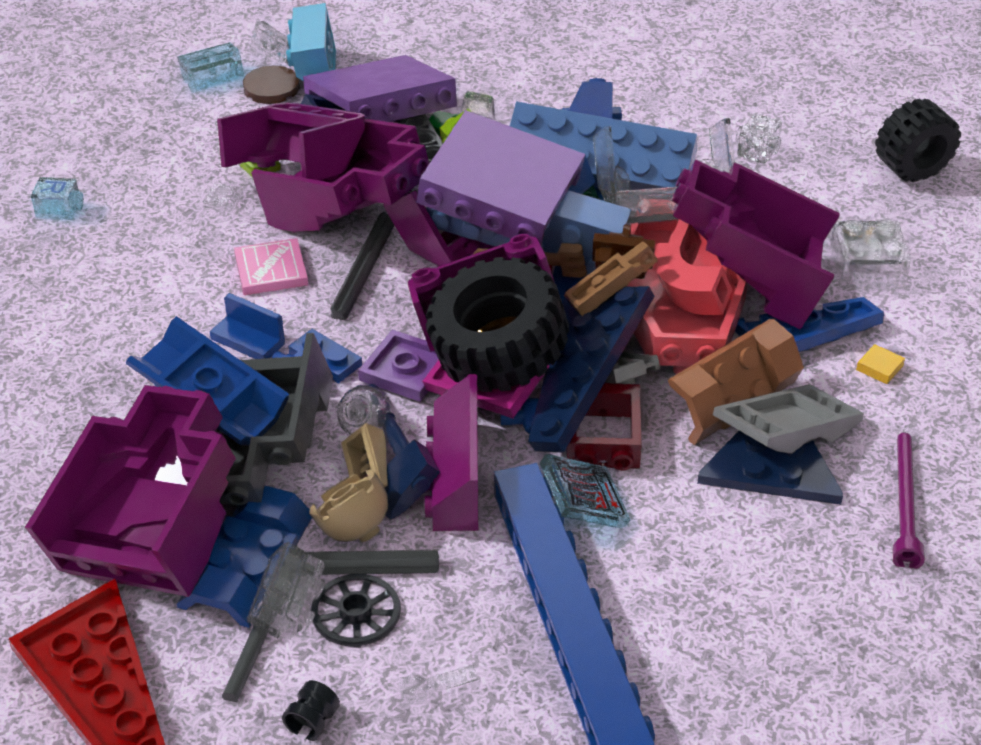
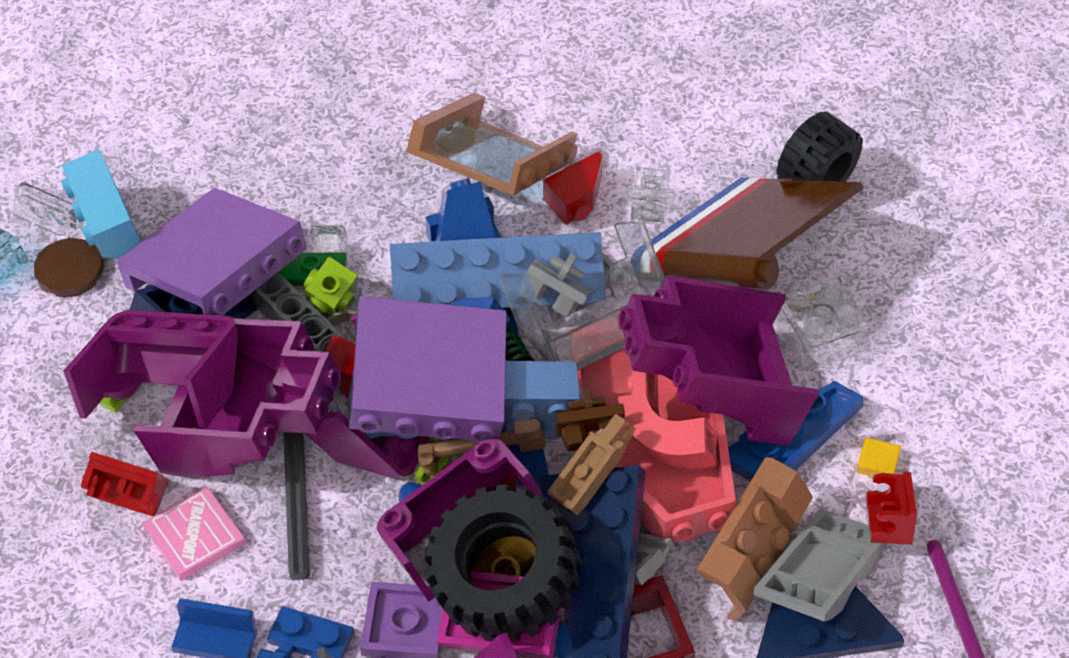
camera: 20 degrees left, 10 degrees up
none -> red hinge [81,451,169,517]
none -> panel [406,92,578,196]
none -> light grey hips [523,253,591,317]
none -> red slope [543,151,603,225]
none -> reddish brown door [634,177,864,290]
none -> red hinge [866,471,917,545]

